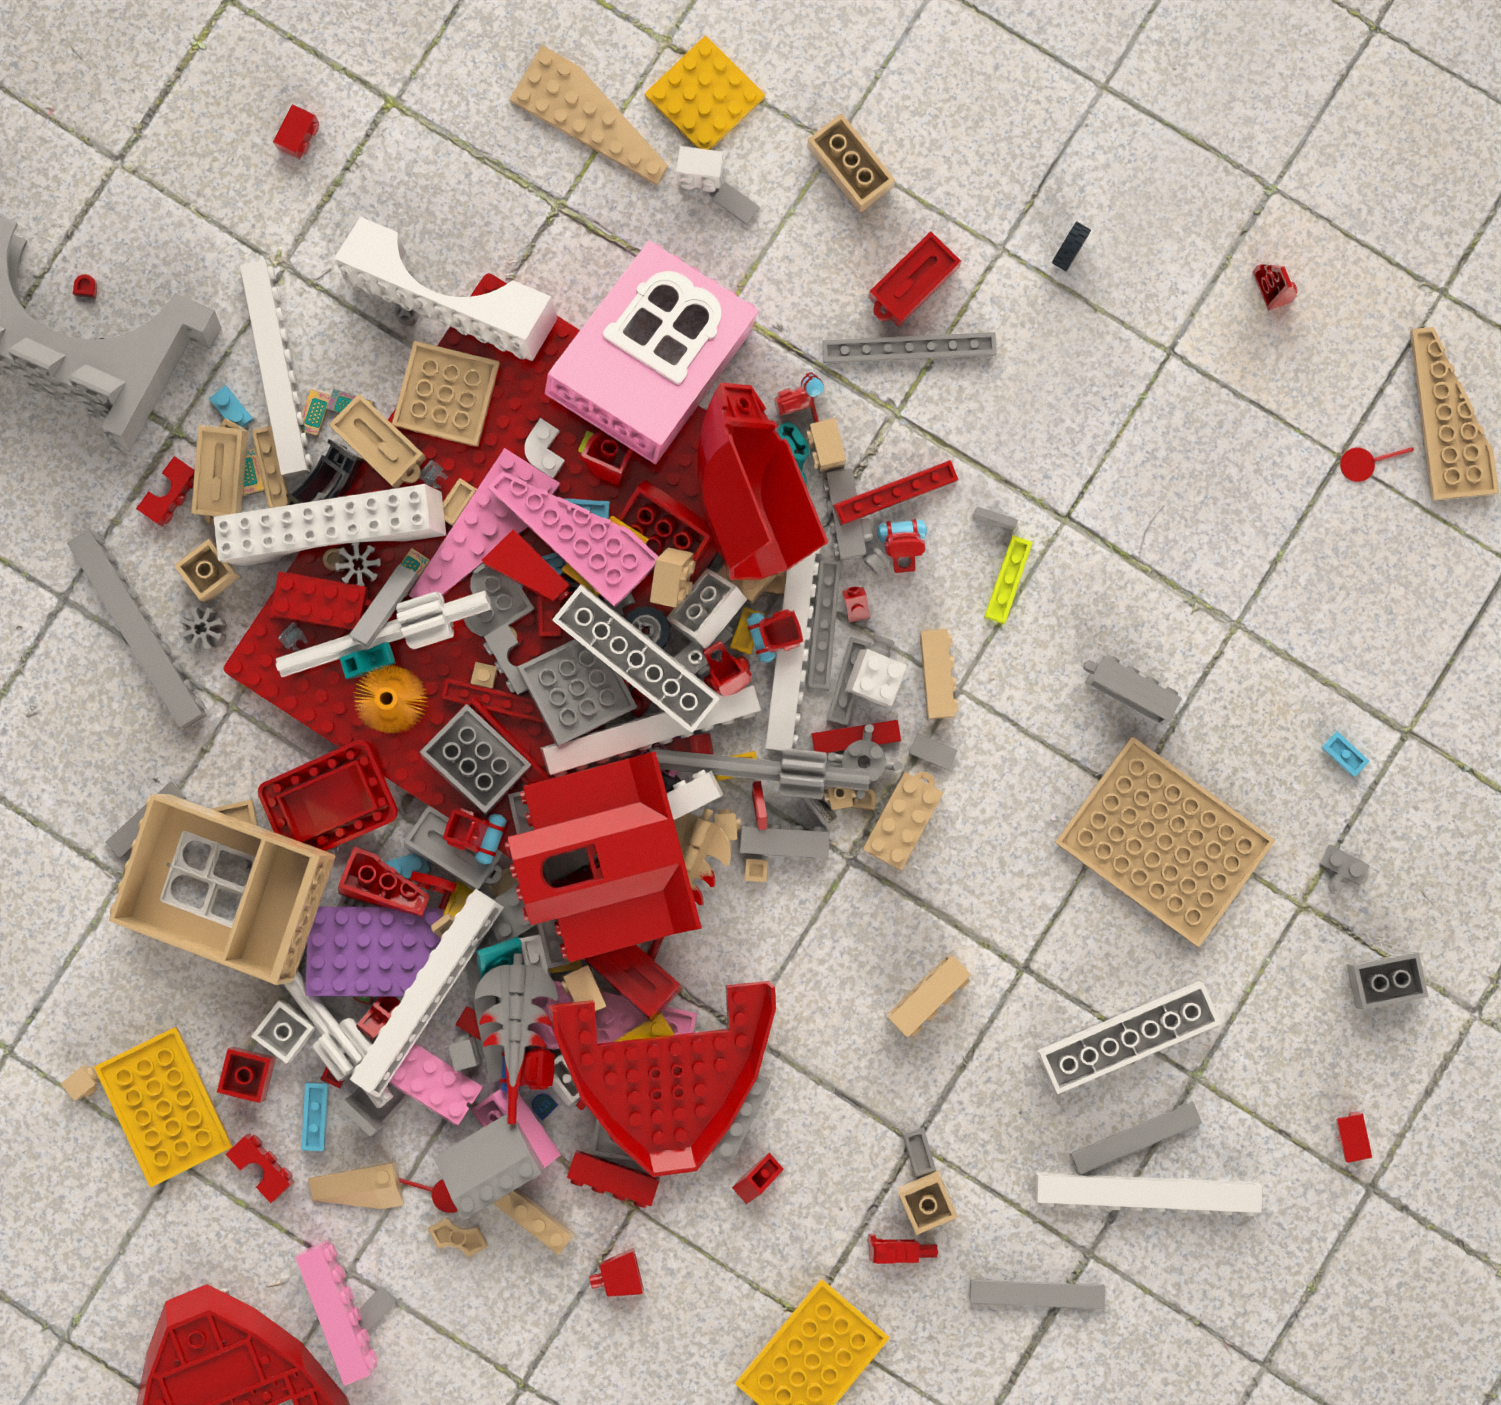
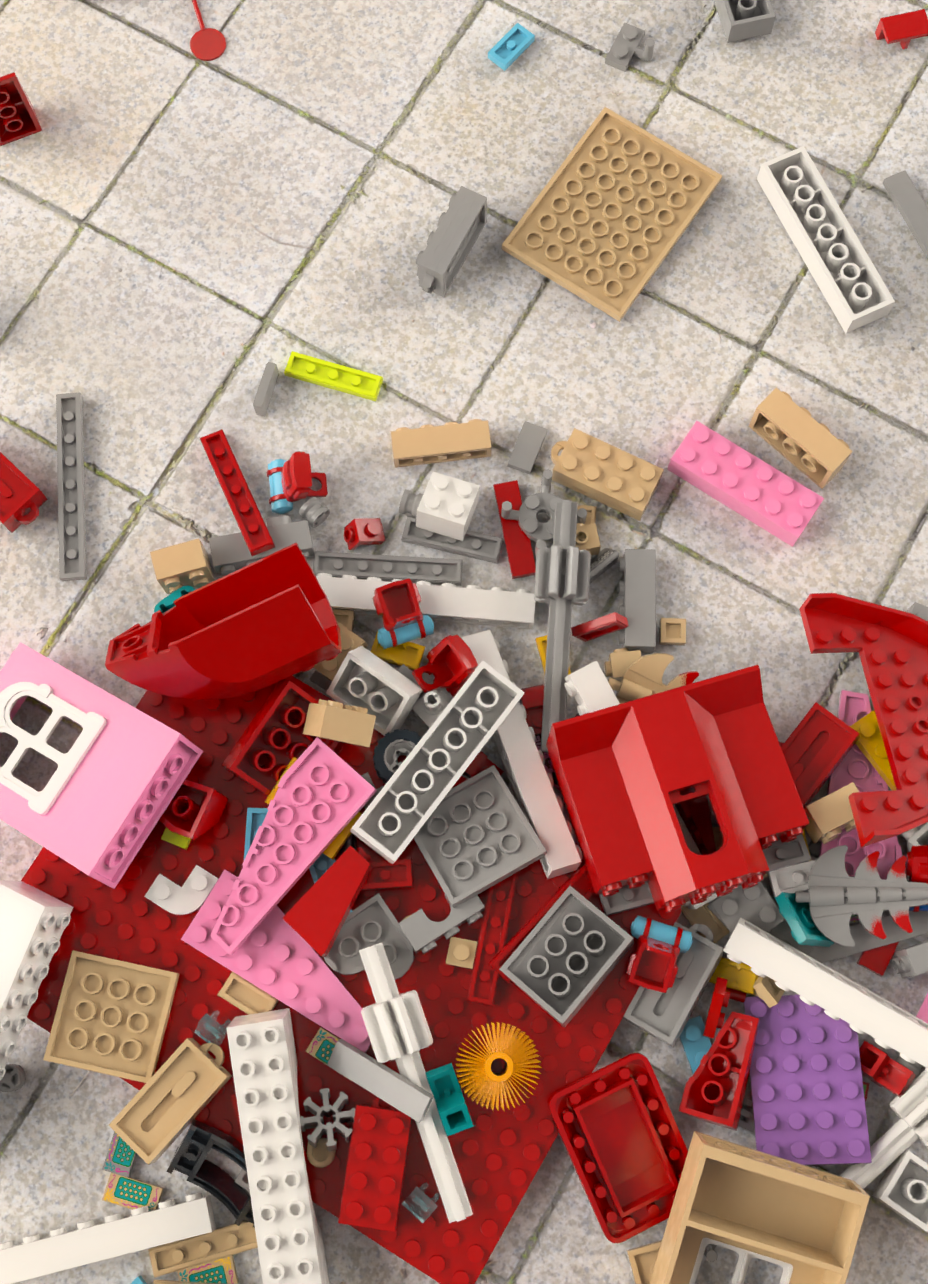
camera: 90 degrees left, 10 degrees down
red piece [774,372,824,423] -> none
none -> bright pink brick [667,421,824,547]

